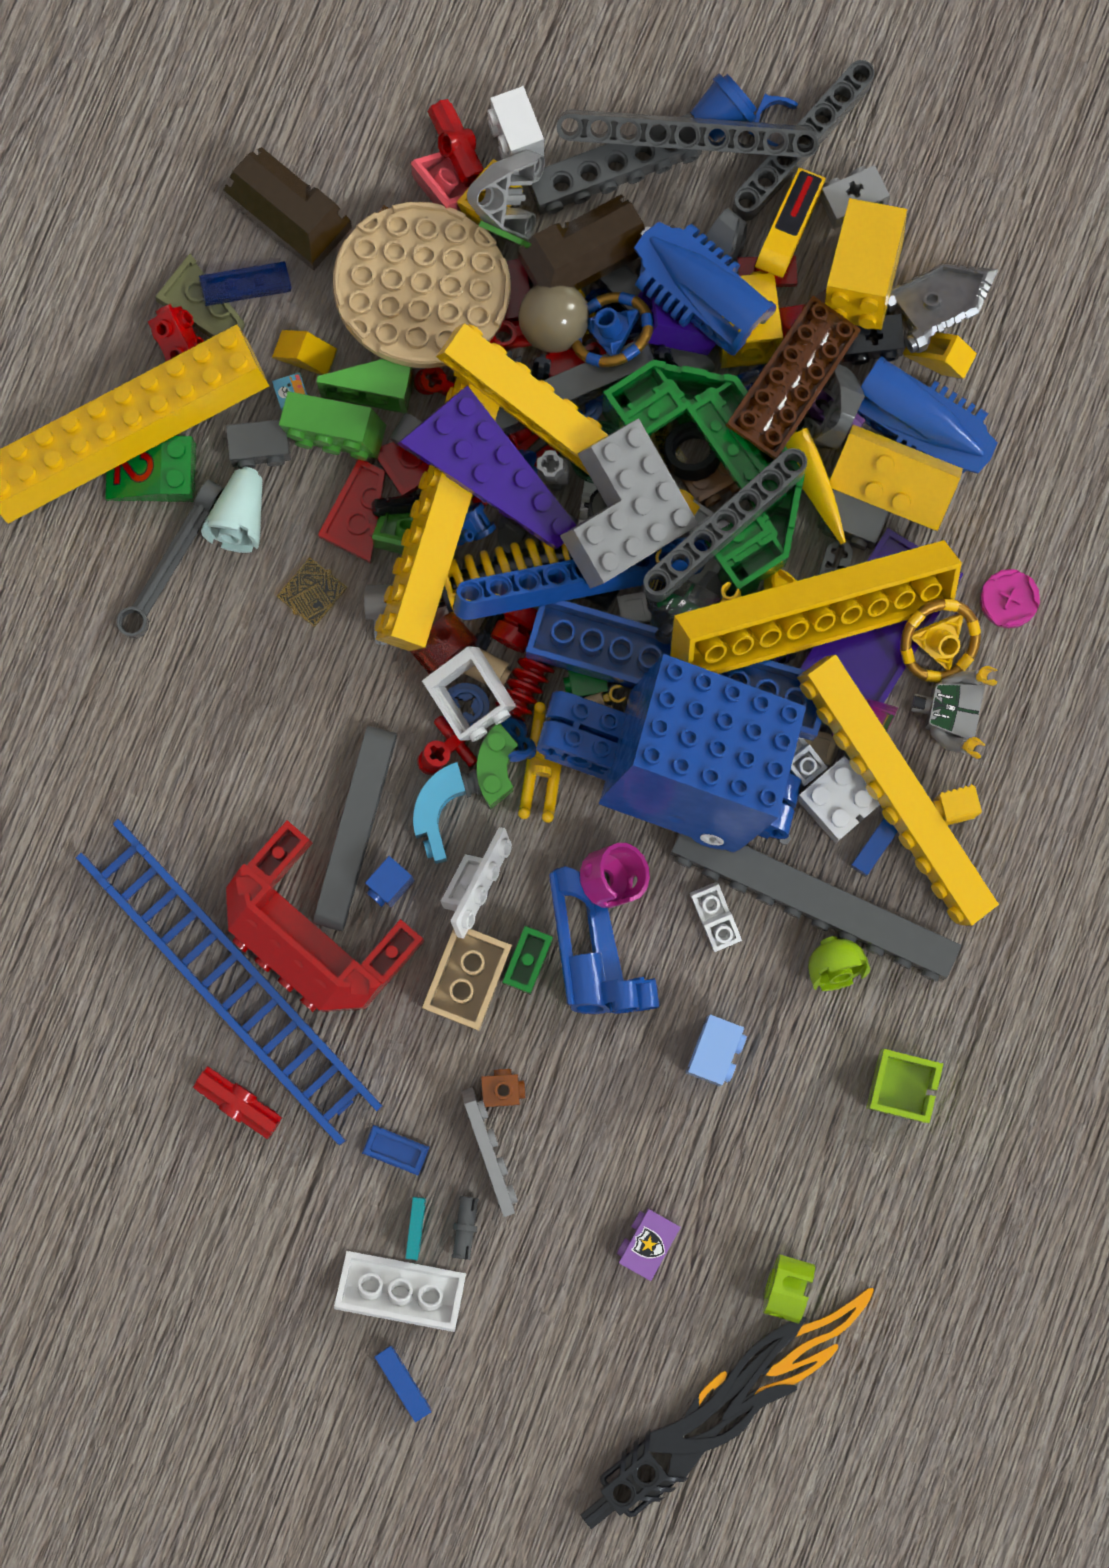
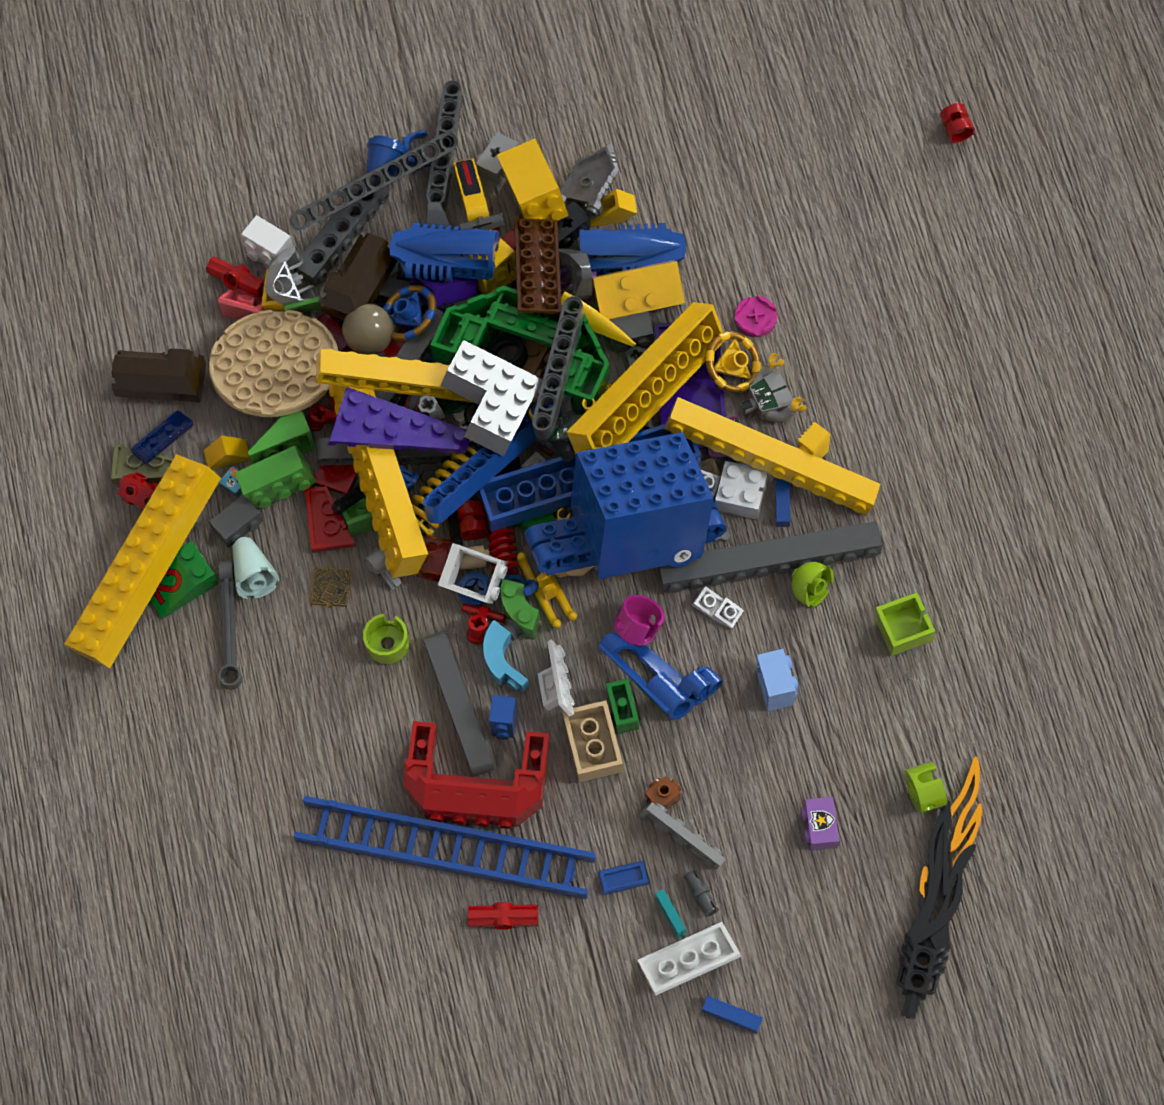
camera: 30 degrees left, 15 degrees down
none -> lime piece [363,614,410,664]
none -> dark grey pin [460,213,505,230]

